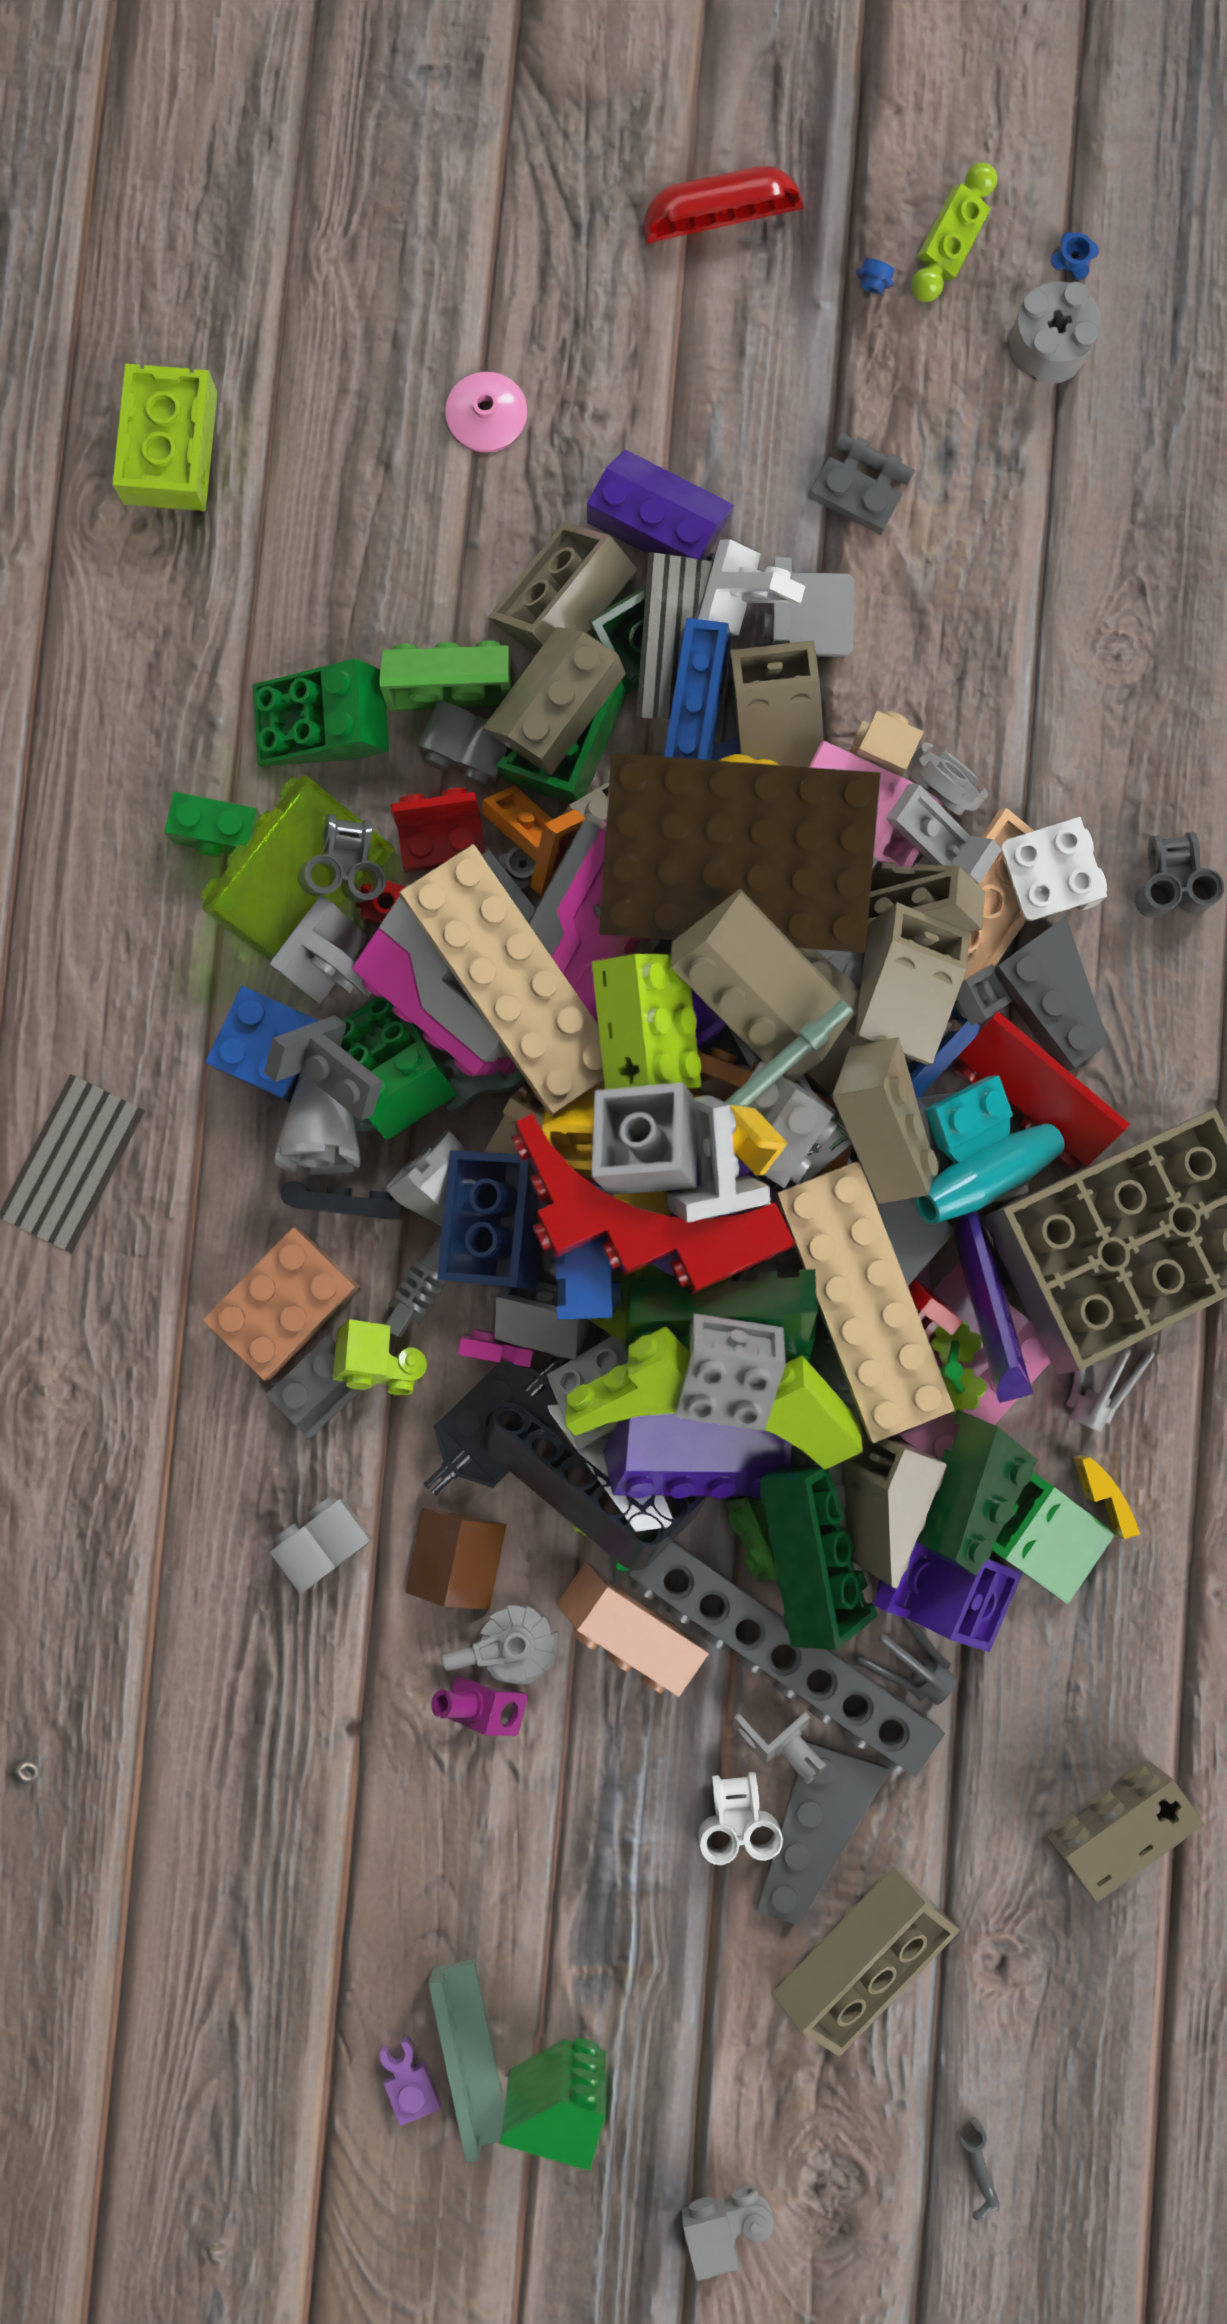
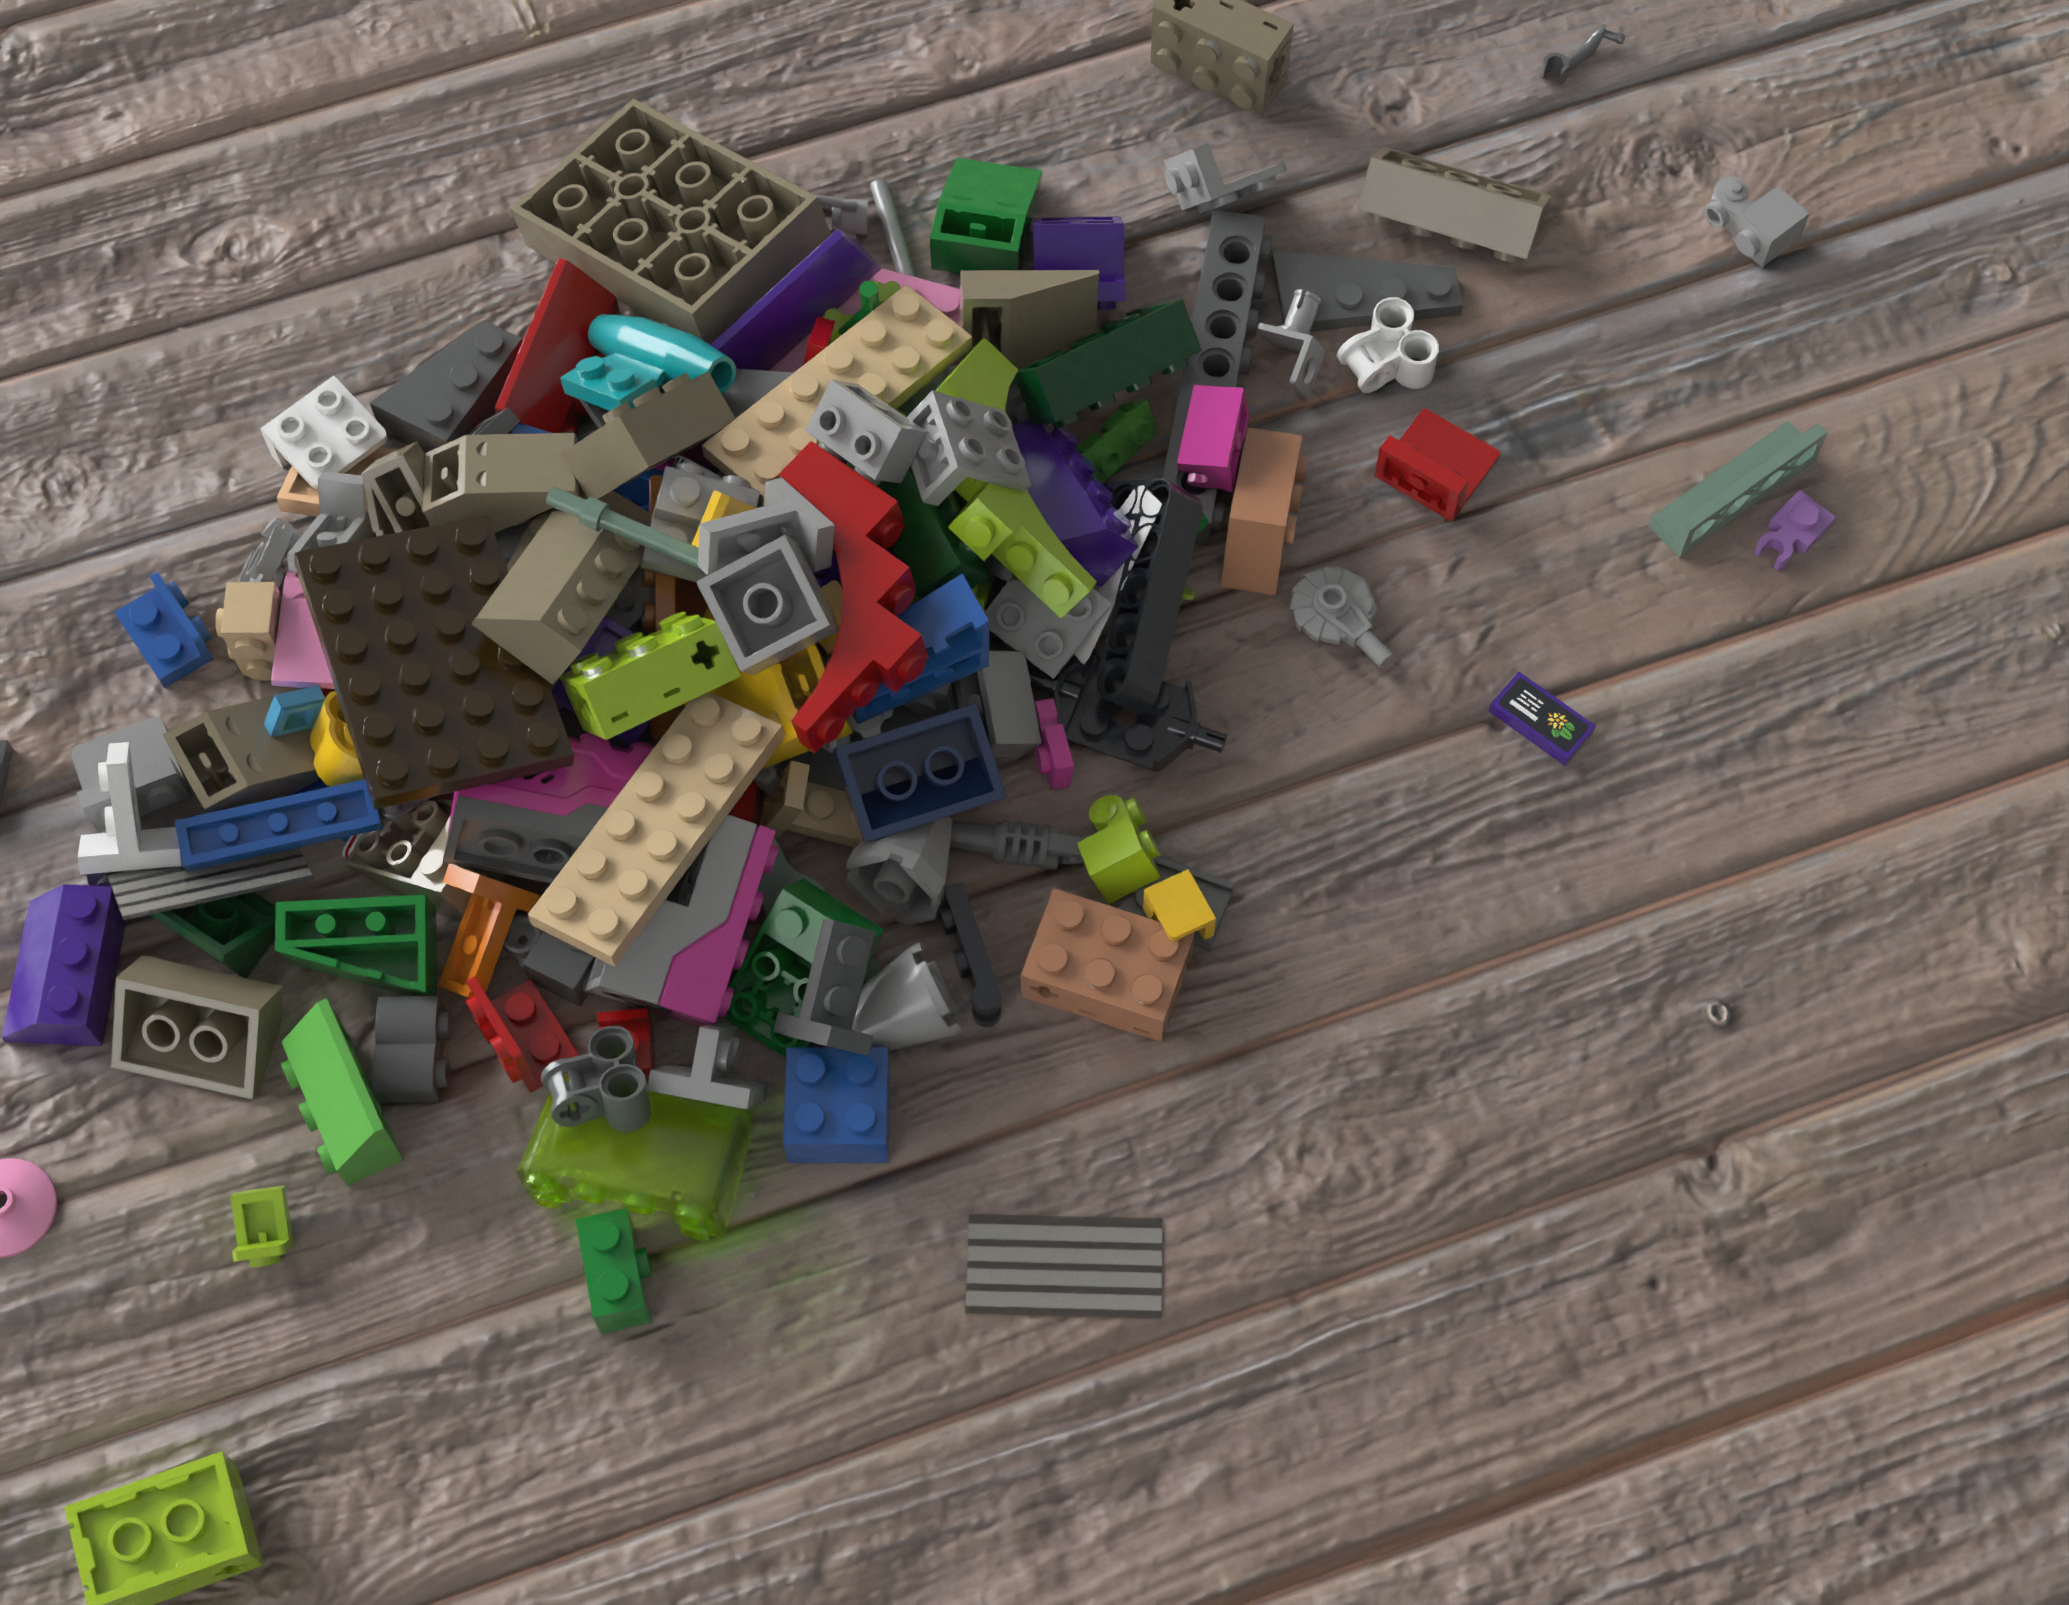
camera: 110 degrees left, 20 degrees down
green slope [252,658,389,767] -> none
light grey brick [270,1497,373,1594] -> none
reddish brown slope [405,1507,507,1610] -> none
magenta bracket [431,1676,528,1736] -> none
dark tan slope [483,627,626,776] -> none
green slope [499,2038,606,2171] -> none
dark grey plant [855,1617,958,1705] -> none
dark green wedge [916,1409,1038,1576] -> none
yellow slope [1073,1455,1140,1539] -> none
dark grey piece [1135,832,1225,918] -> none
none -> blue bracket [114,571,213,688]
none -> lime bracket [230,1185,294,1267]
none -> dark azure tile [264,685,325,737]
none -> light grey brick [805,379,928,485]
none -> light grey bar [870,179,916,277]
none -> yellow panel [1143,869,1216,941]
none -> light grey bracket [1164,143,1287,214]
none -> dark pink hinge [1177,385,1250,492]
none -> red bracket [1374,409,1500,522]
none -> tile [1489,672,1596,766]

